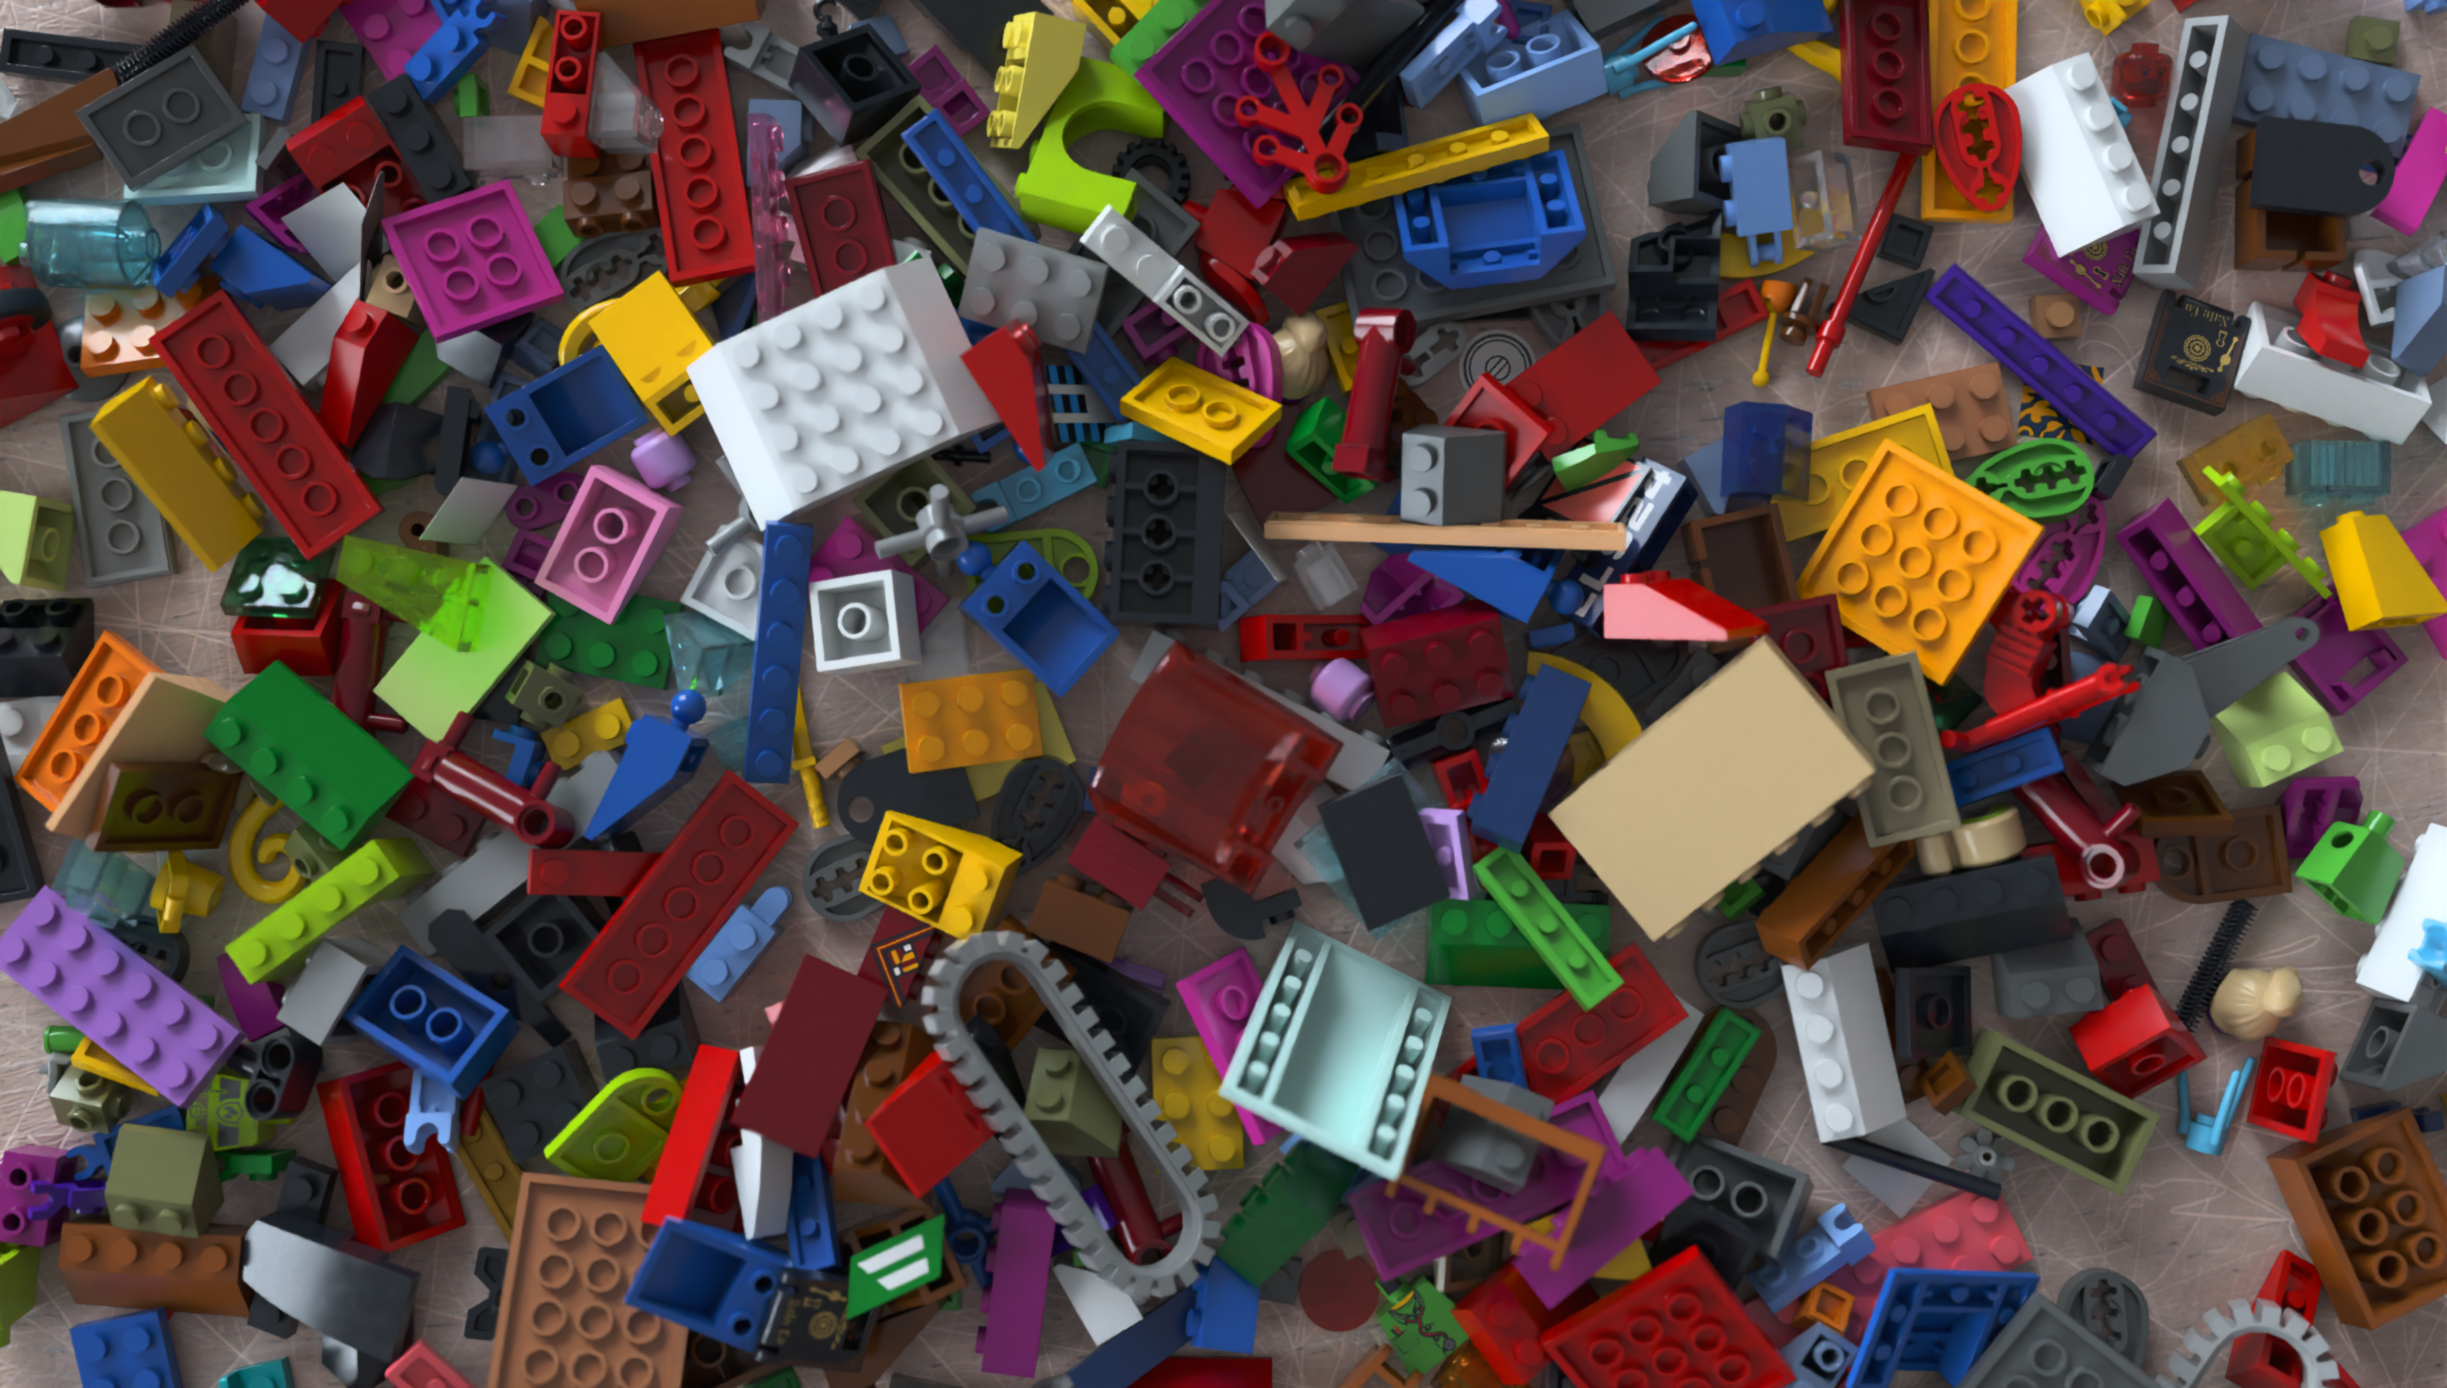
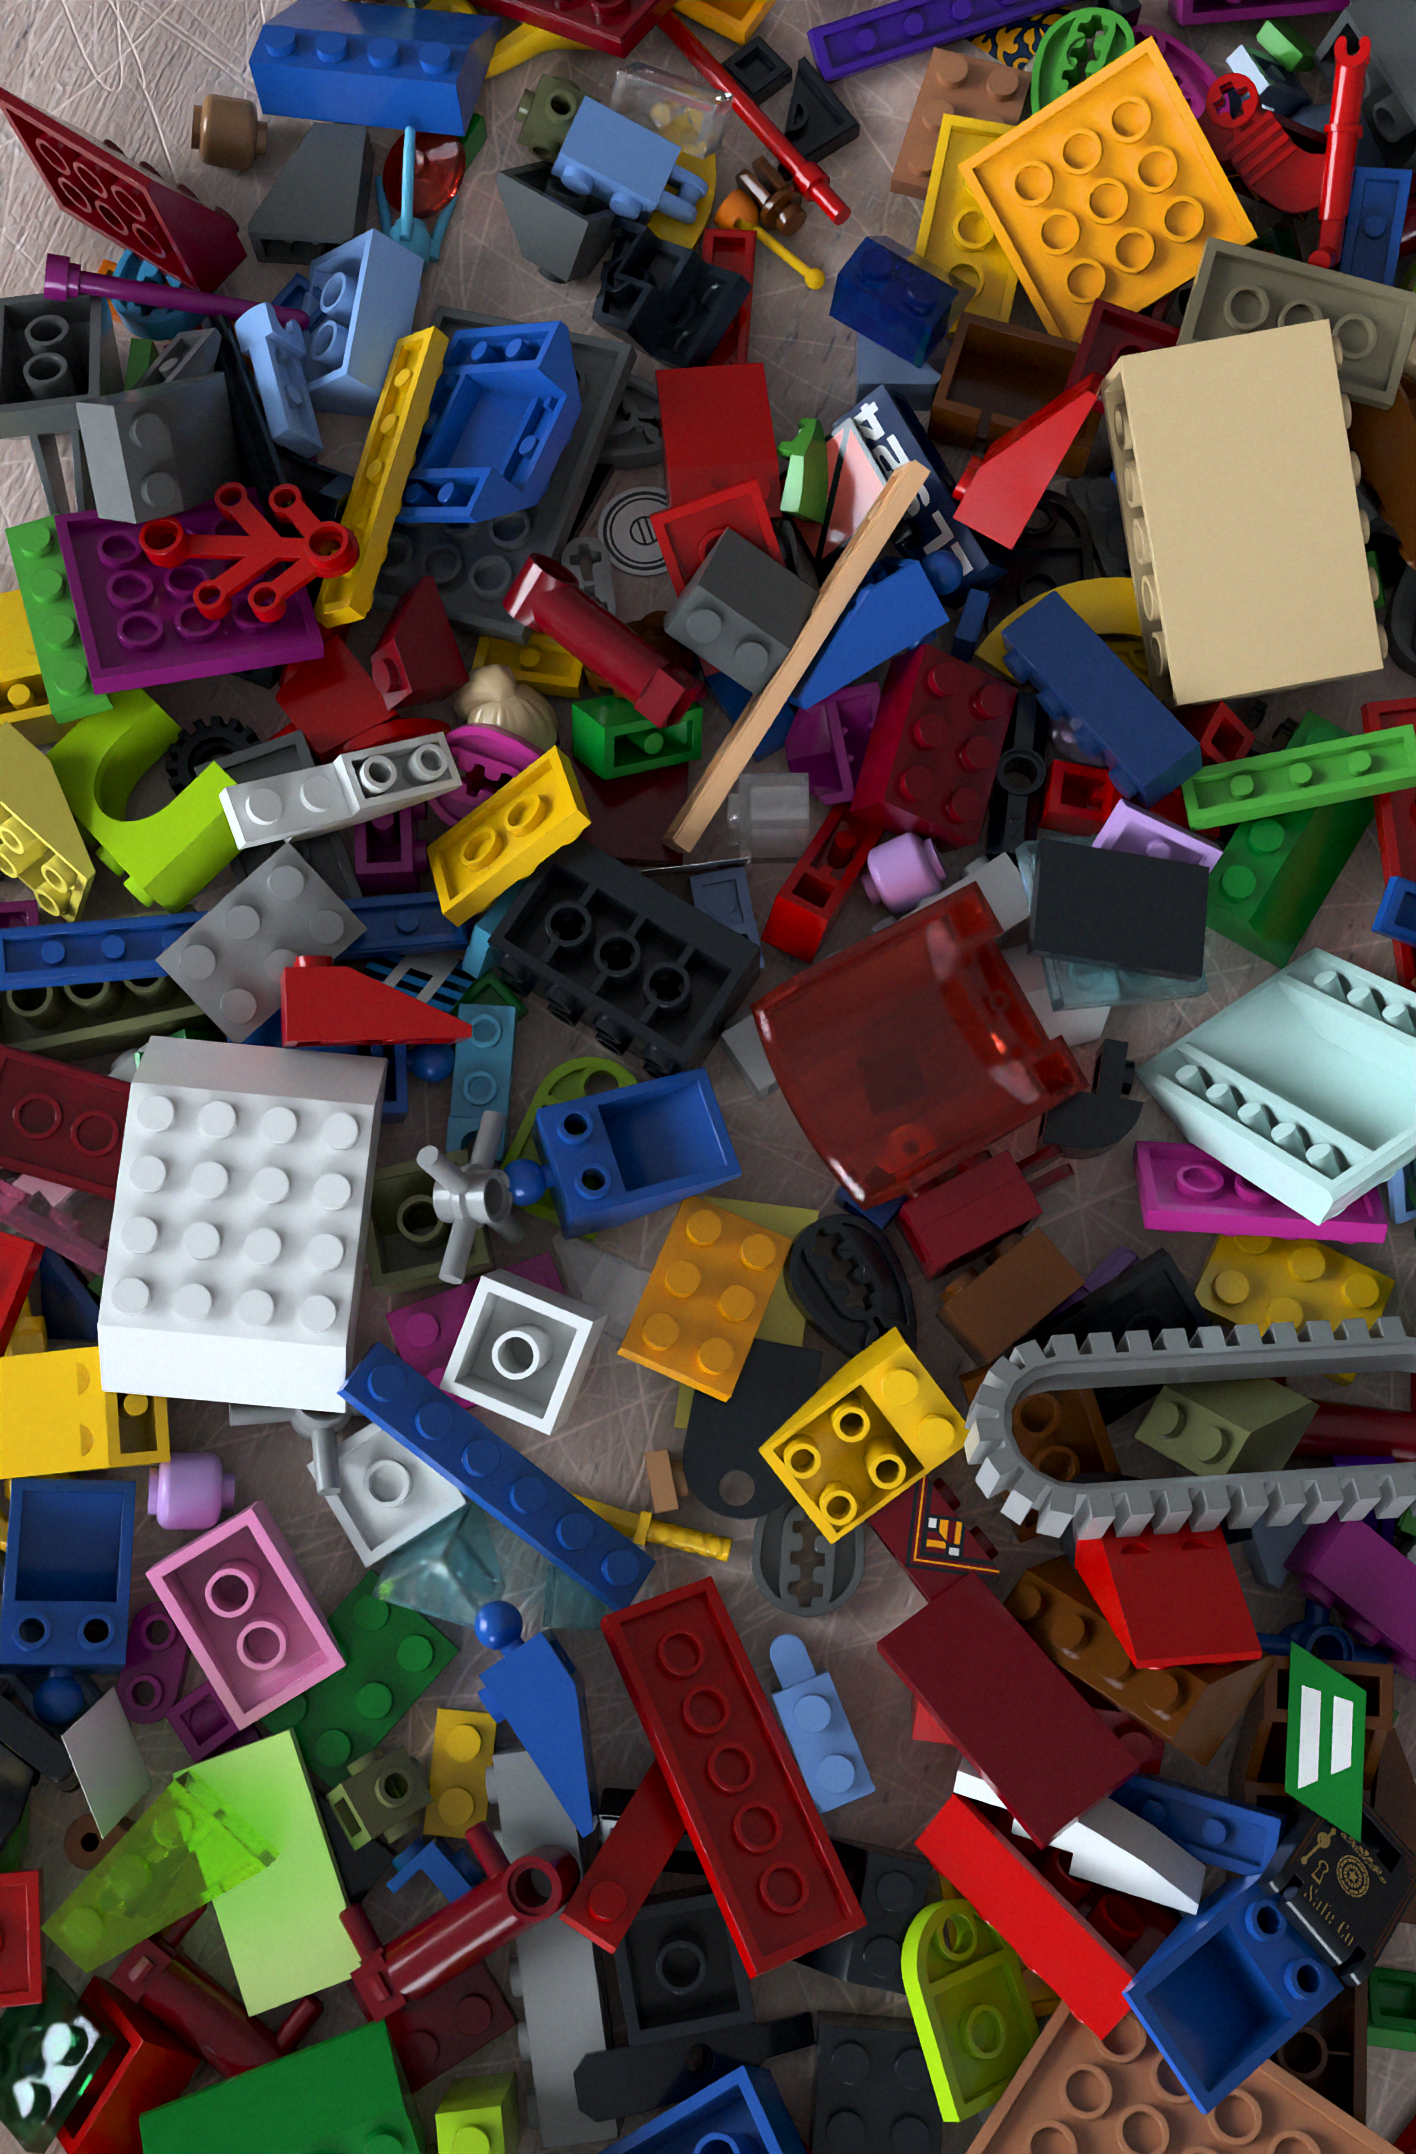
camera: 60 degrees left, 10 degrees down
black hand [931,445,991,467] -> none

